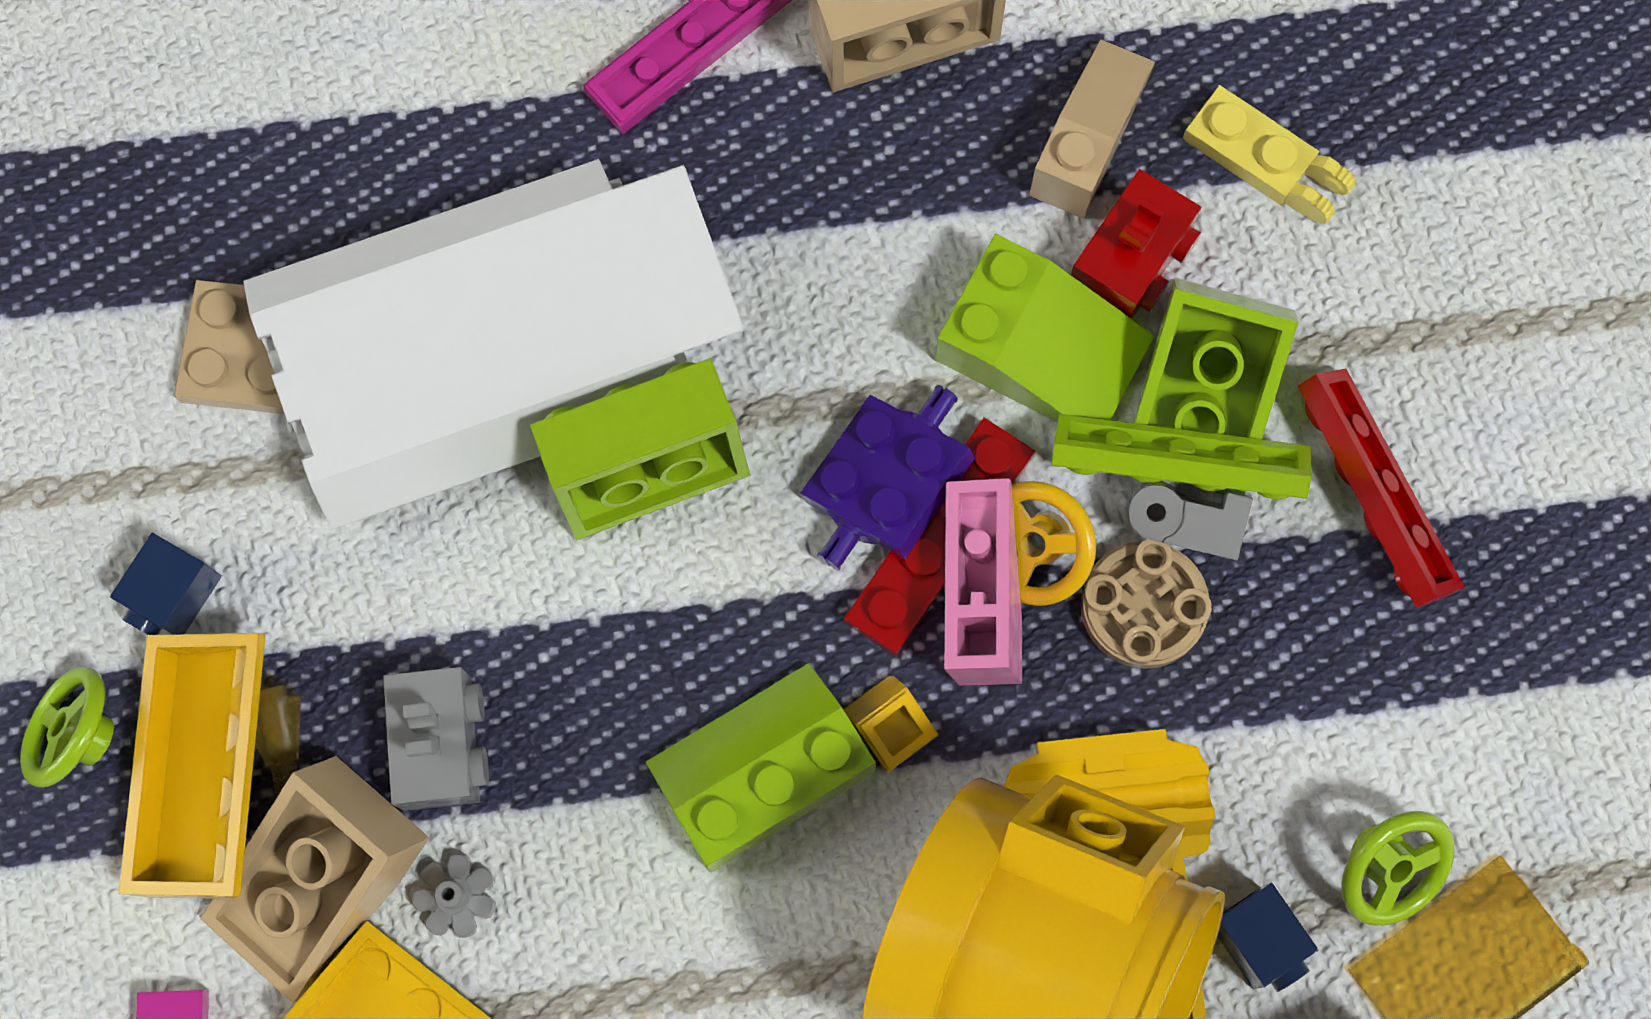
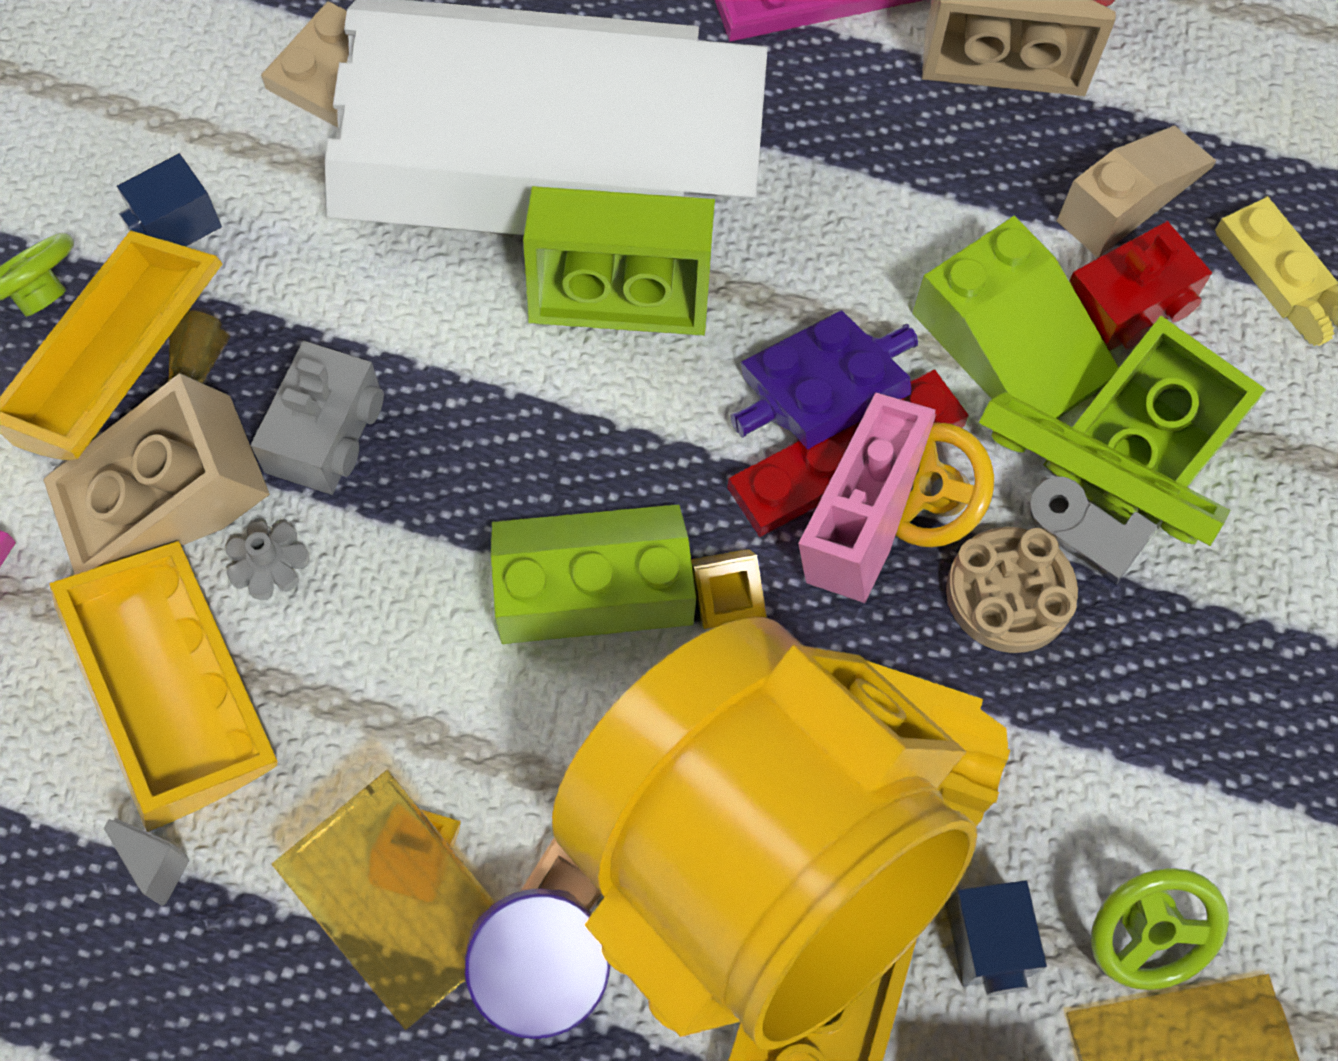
camera: 20 degrees right, 10 degrees down
red plate [1297,369,1465,608] -> none

